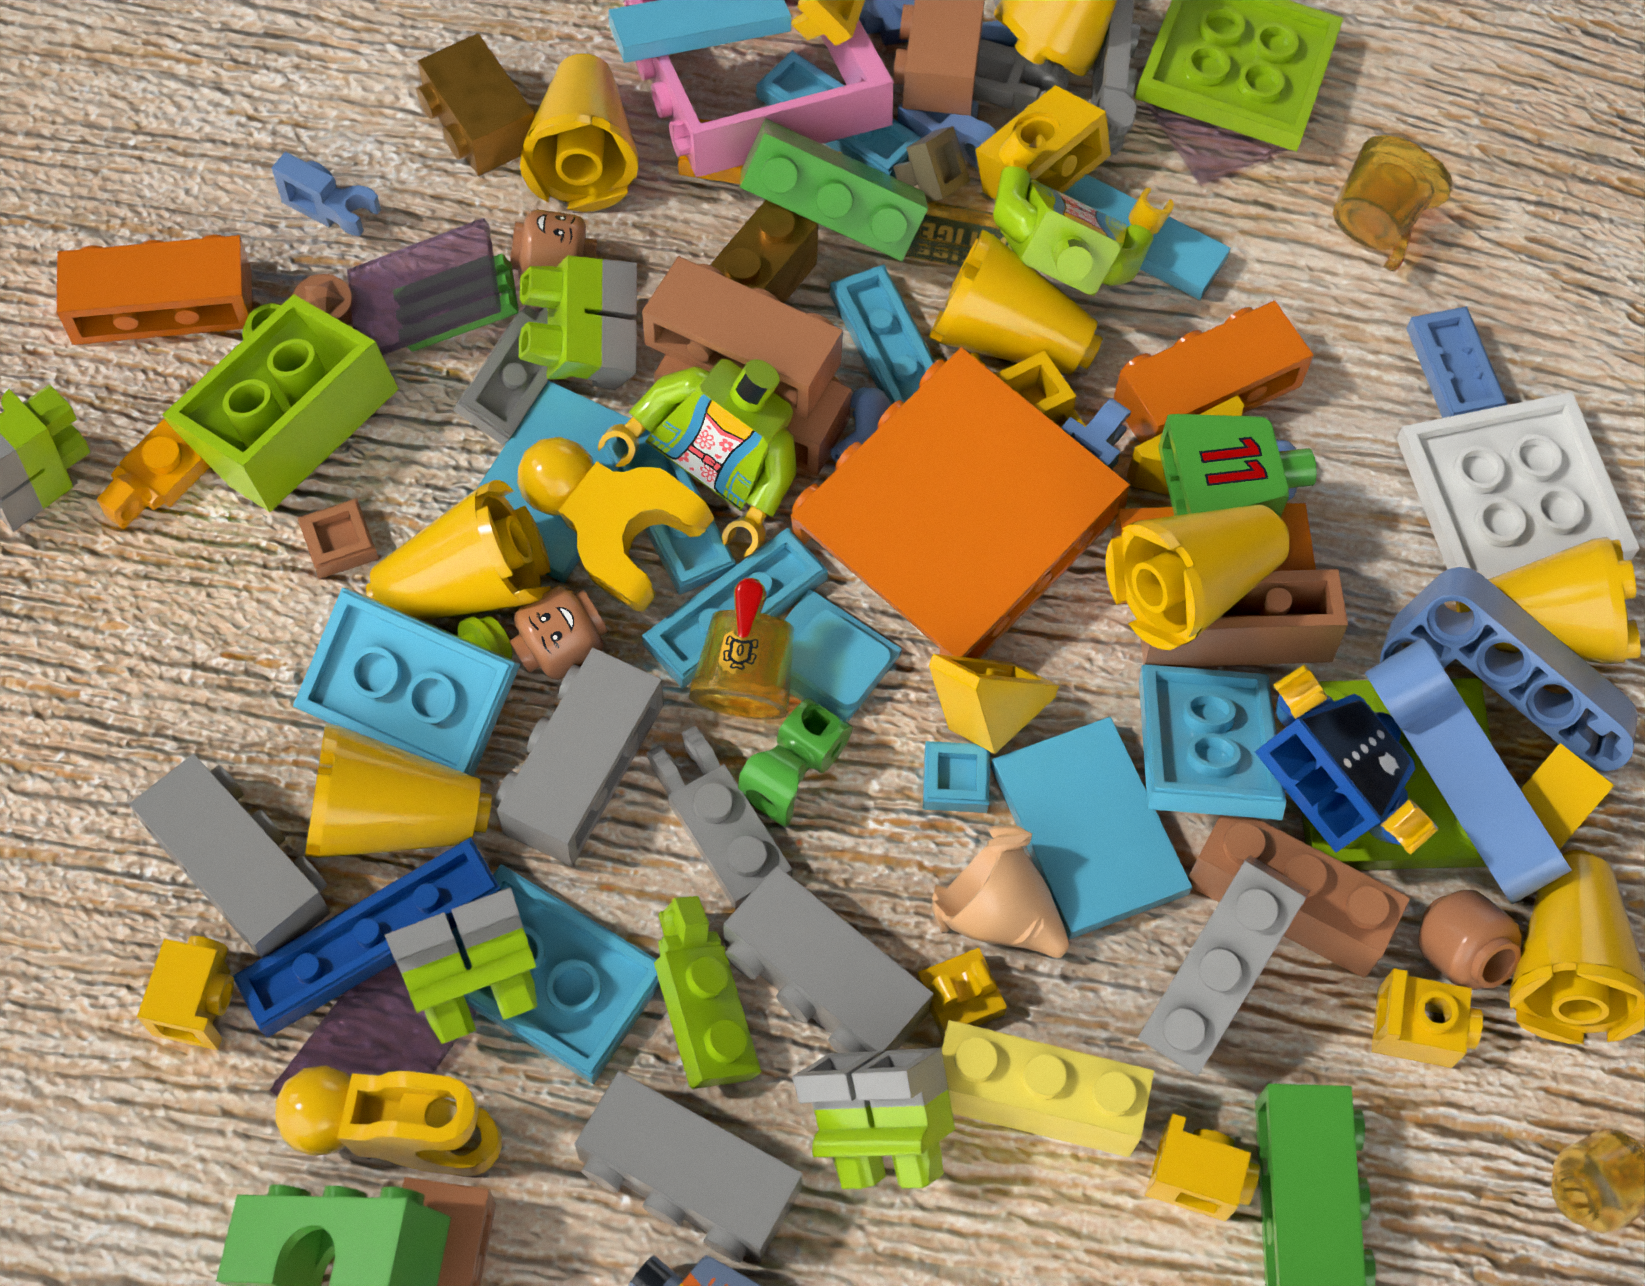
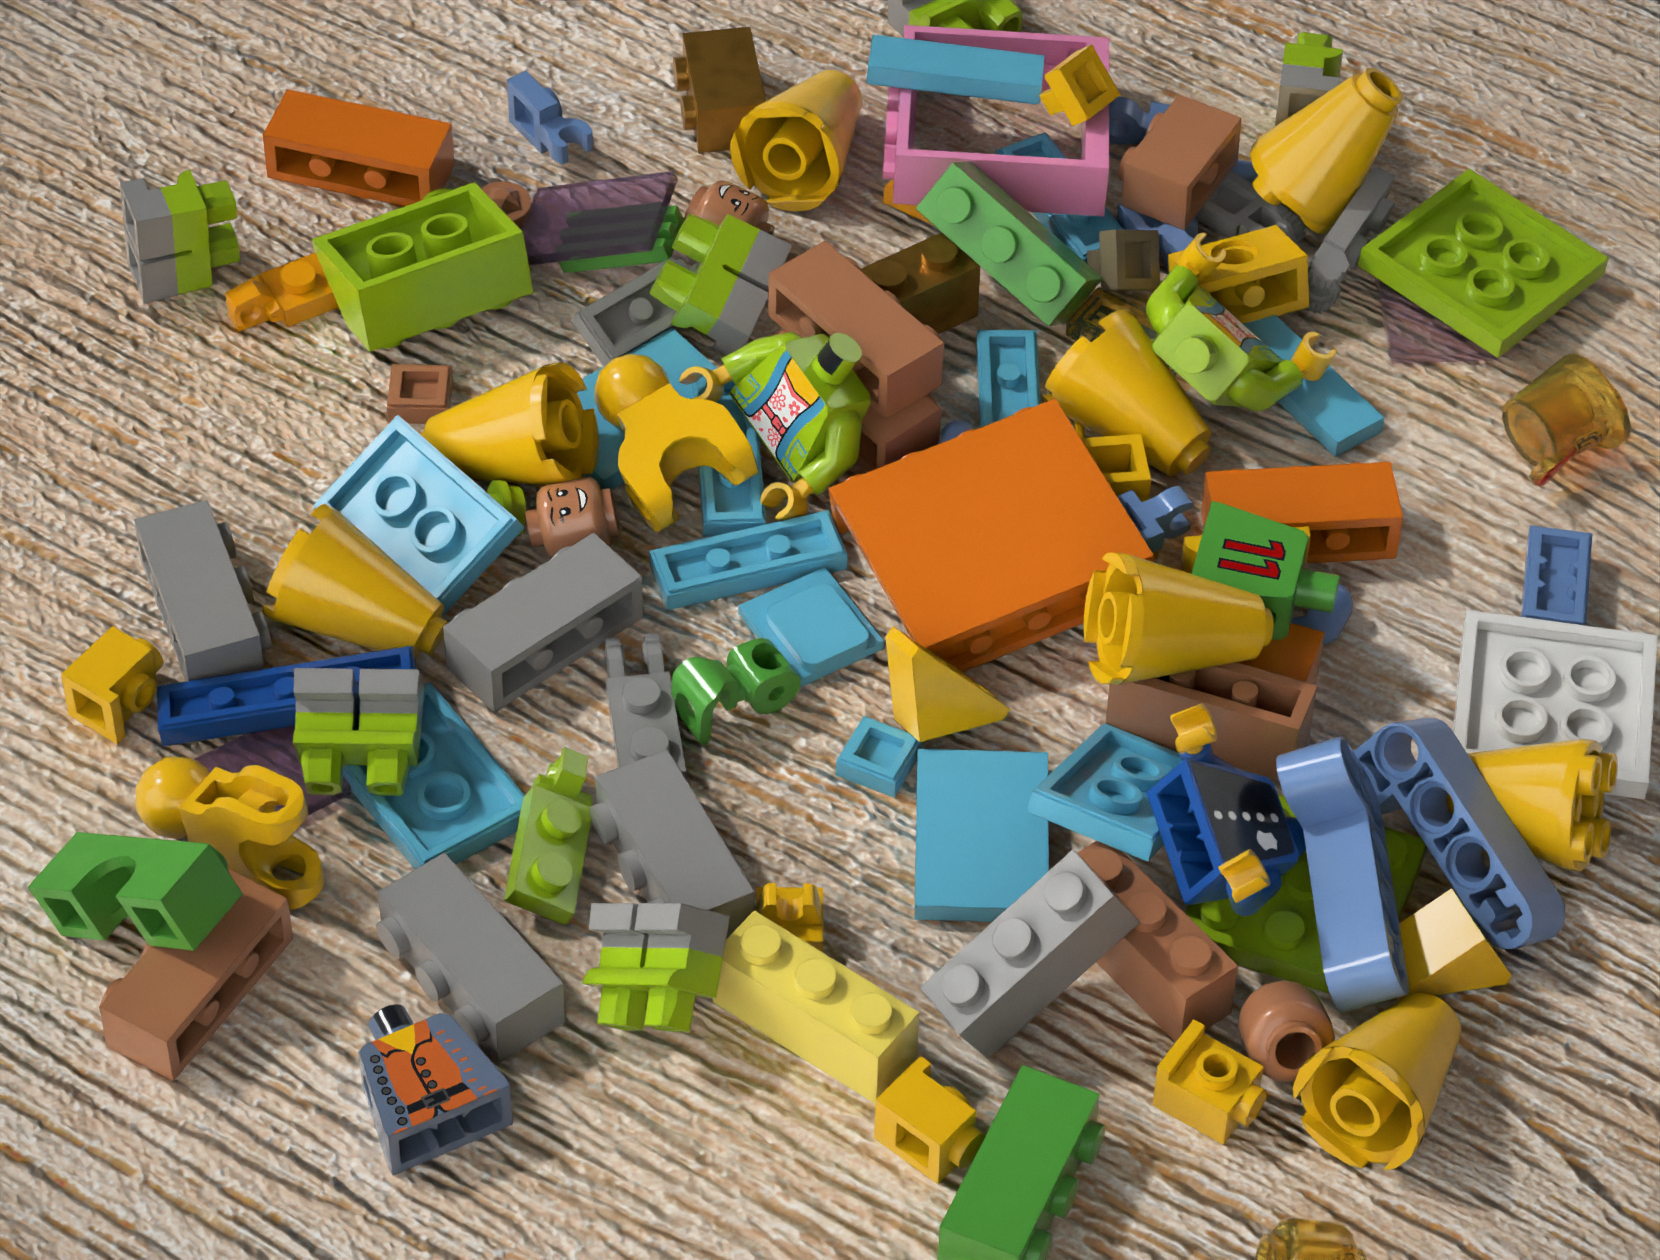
camera: 25 degrees right, 15 degrees down
clear yellow hat [689,578,794,720] -> none
light nougat hat [932,825,1069,958] -> none

